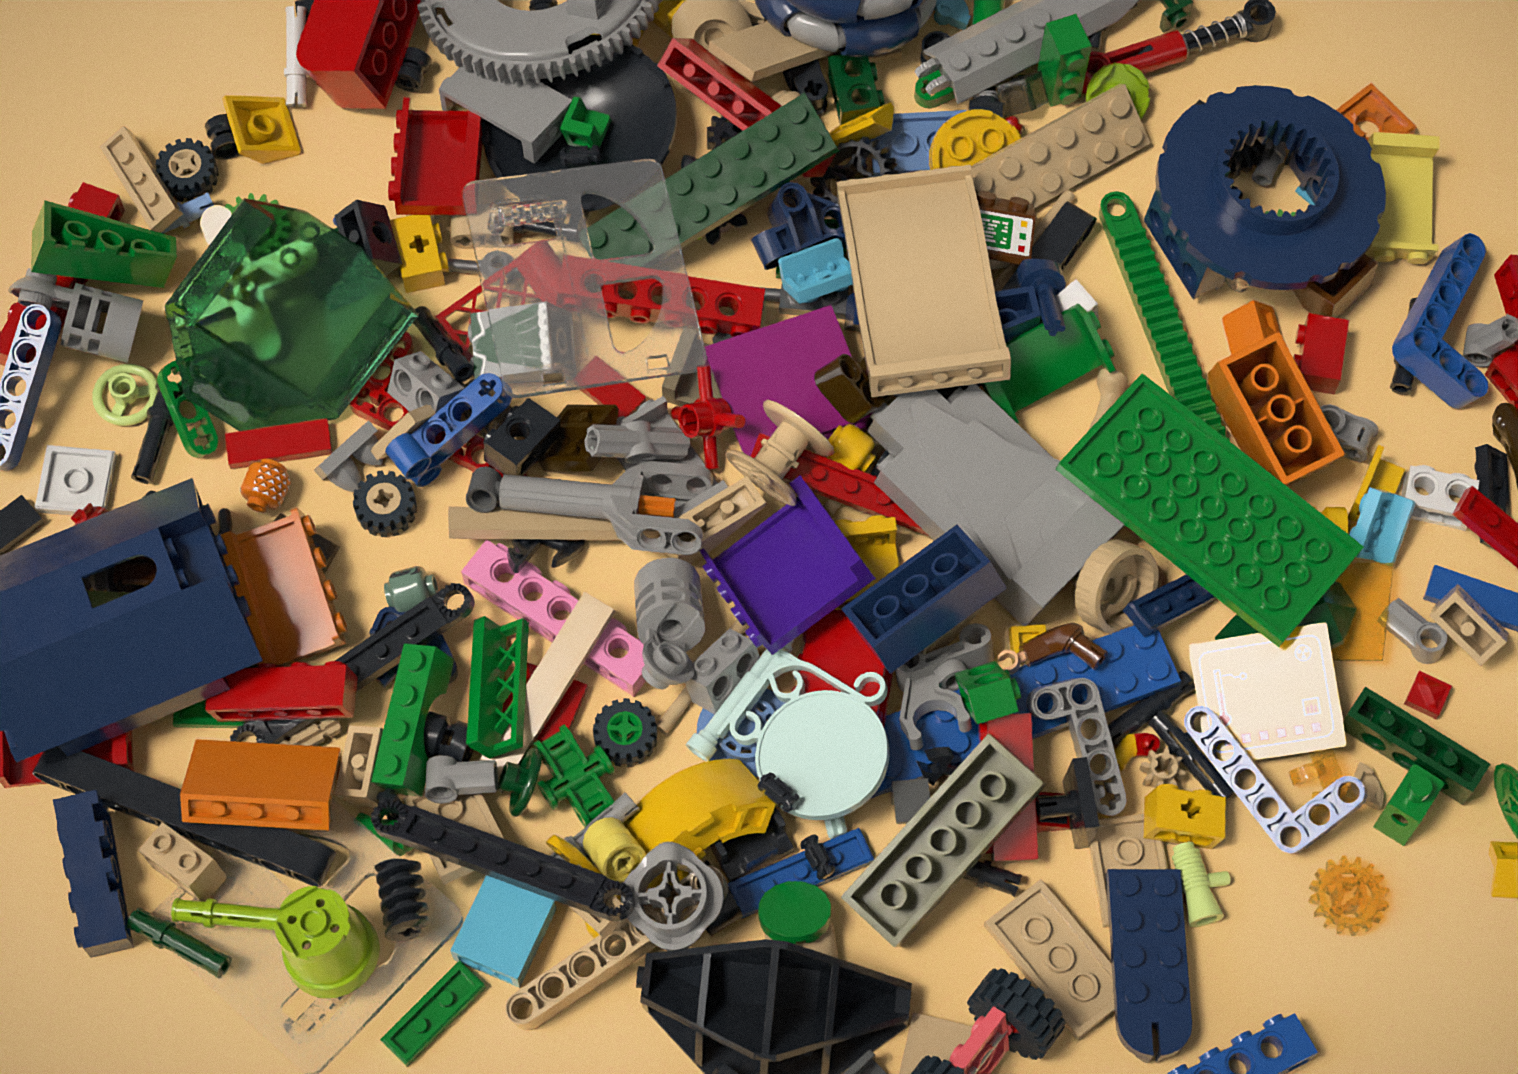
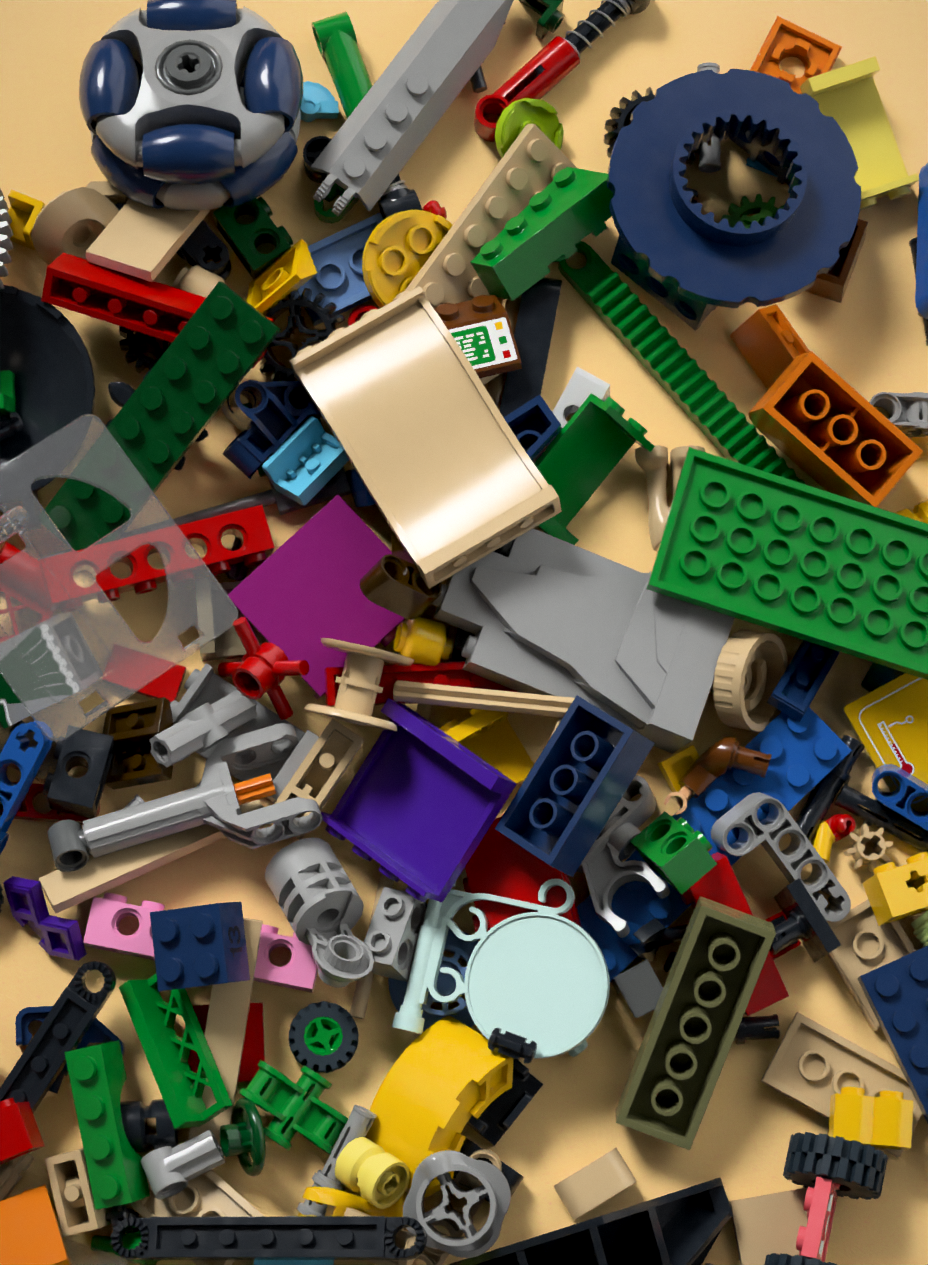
camera: 30 degrees left, 10 degrees up
sand green head [384,566,439,612] -> none
black piece [507,539,585,573] -> none
blue tile [727,828,874,919] -> none
green tile [758,881,831,944] -> none
black piece [800,834,835,880] -> none
clear smoke panel [996,70,1049,117] -> none
dark blue piece [1016,259,1066,336] -> none
green brick [1036,13,1092,107] -> none
red brick [1293,313,1349,395] -> none
none -> dark purple tile [3,876,87,961]
none -> dark blue brick [150,902,250,991]
none -> tan axle [393,680,575,718]
none -> green wedge [470,167,614,301]
none -> yellow brick [828,1087,913,1150]

